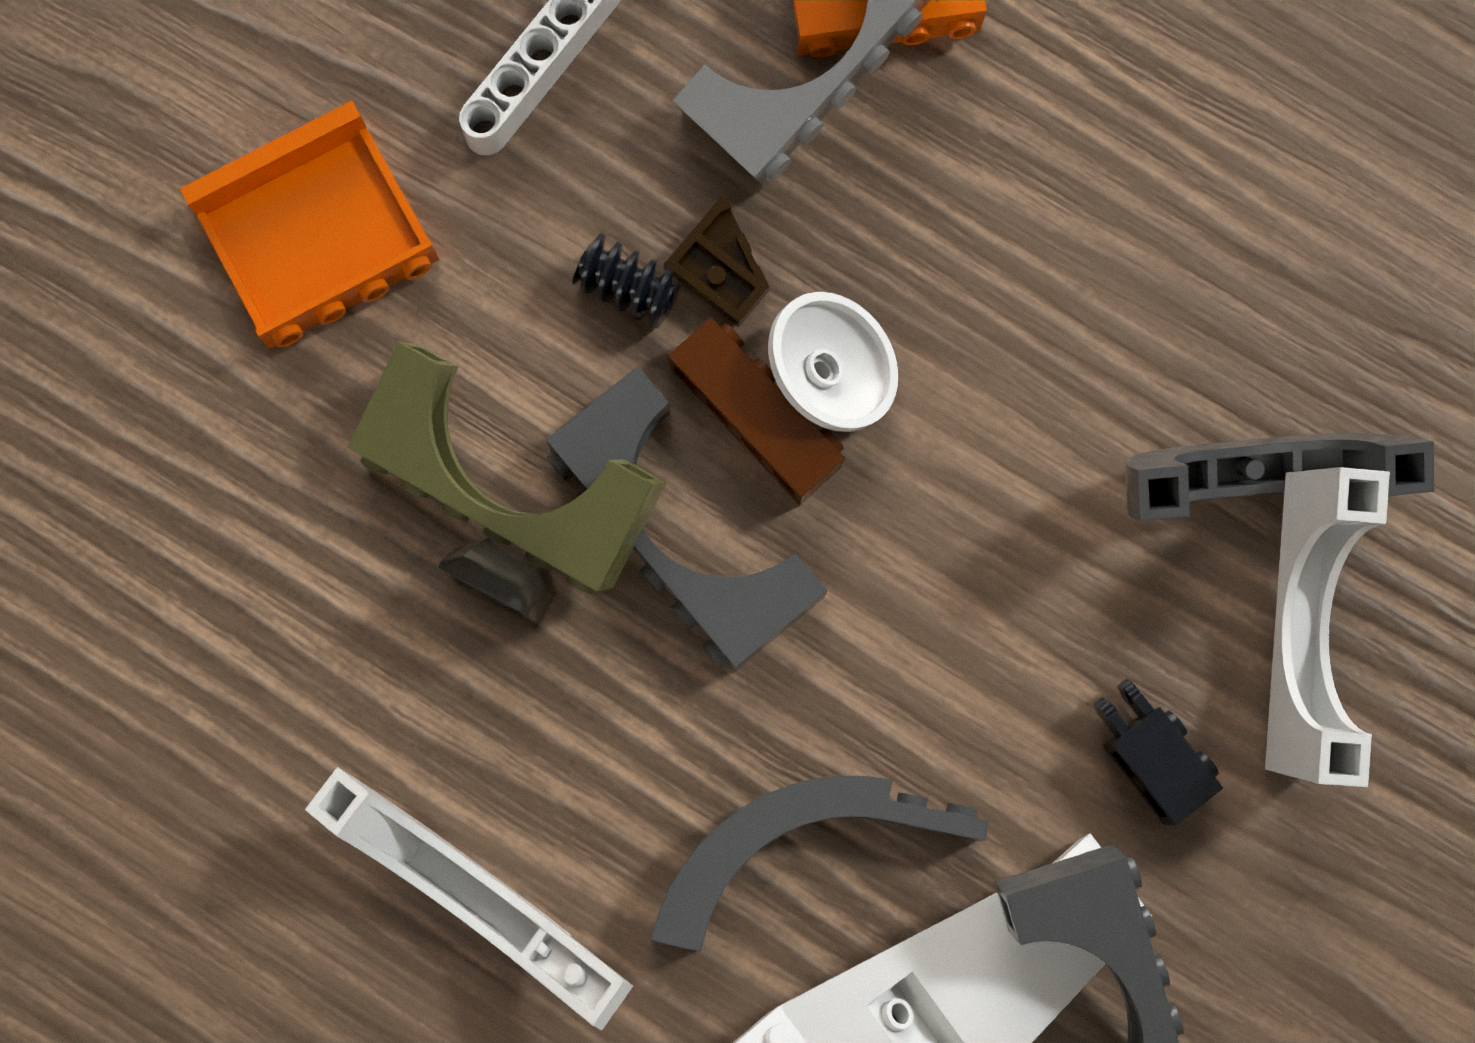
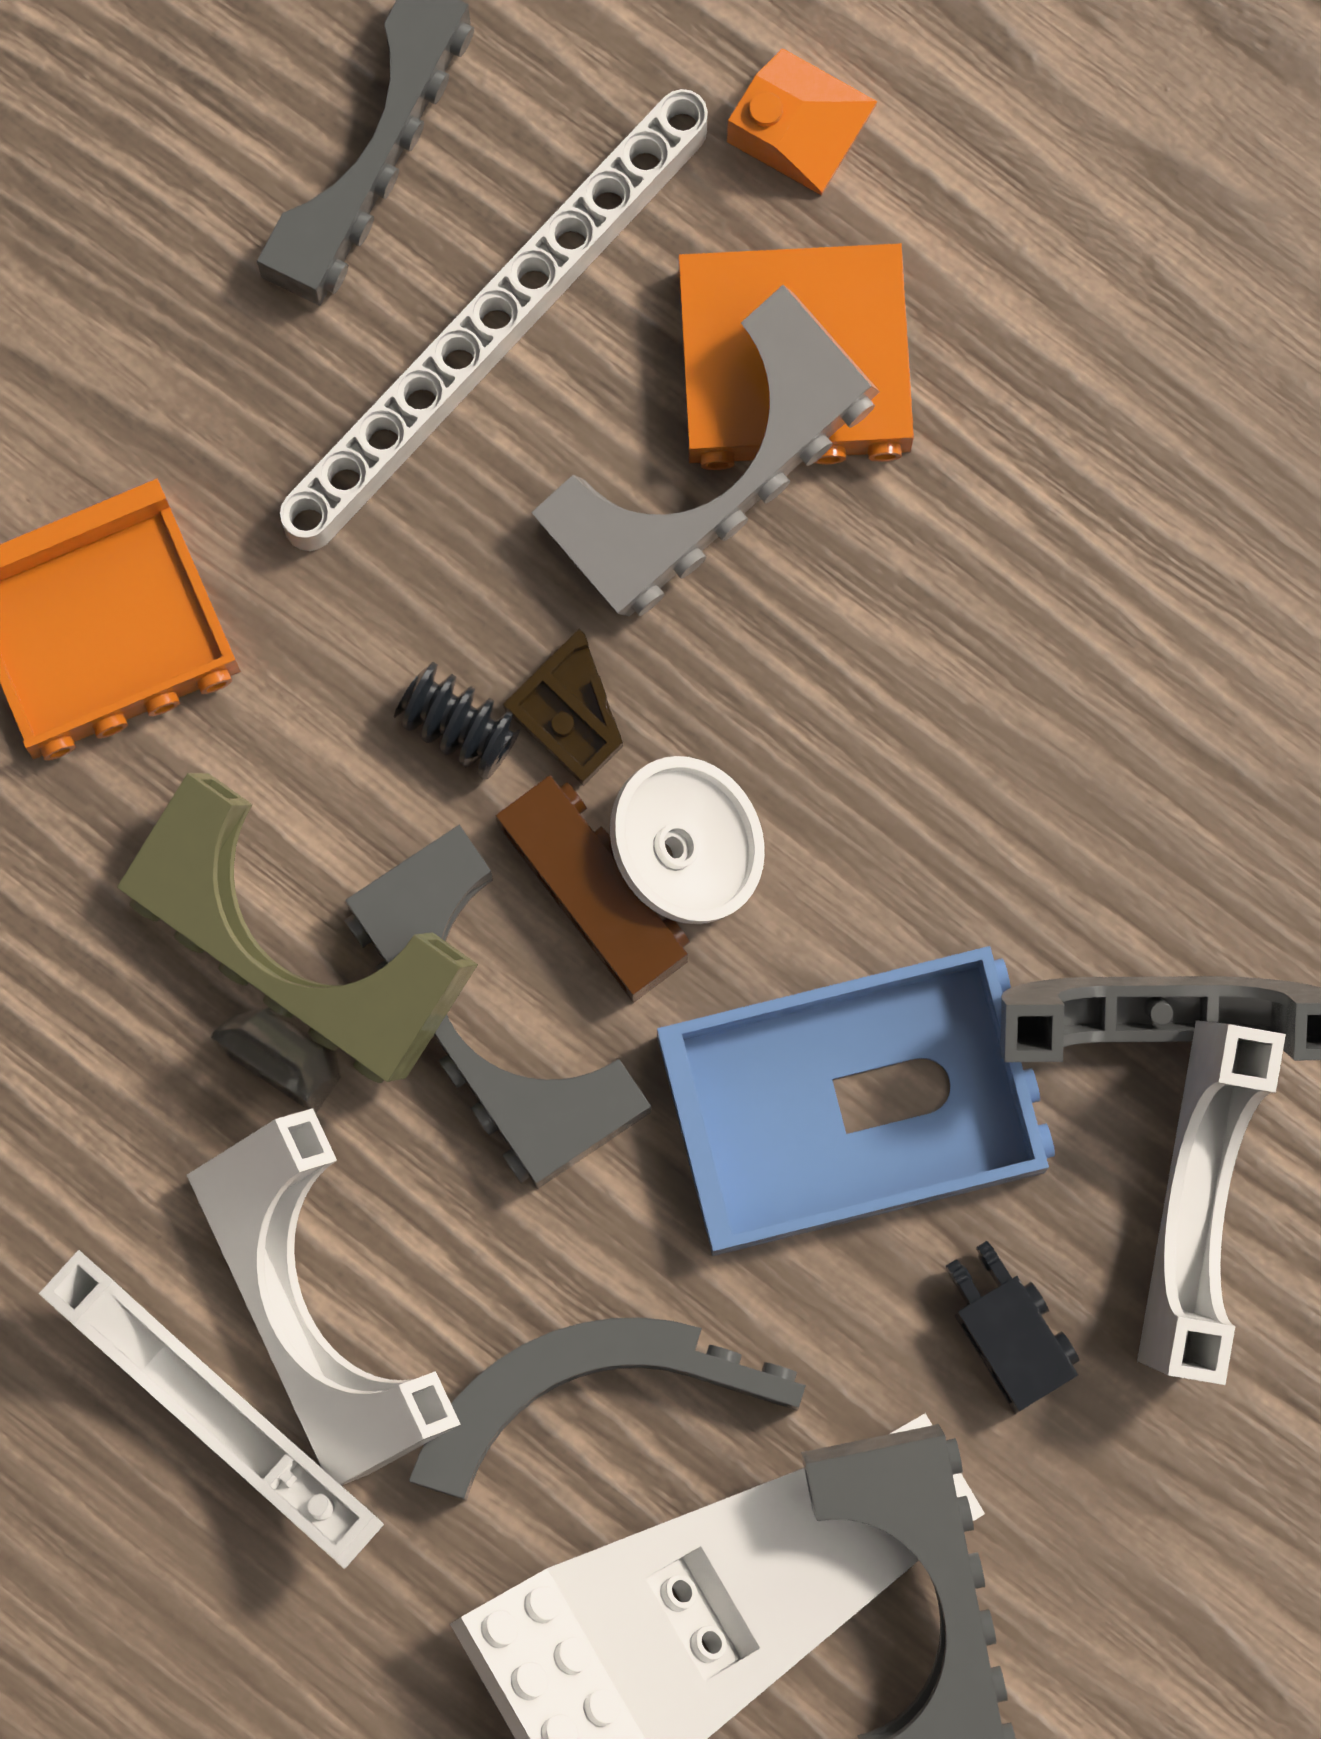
camera: 10 degrees right, 0 degrees up
none -> white arch [187,1108,461,1486]
none -> medium blue panel [657,946,1055,1256]

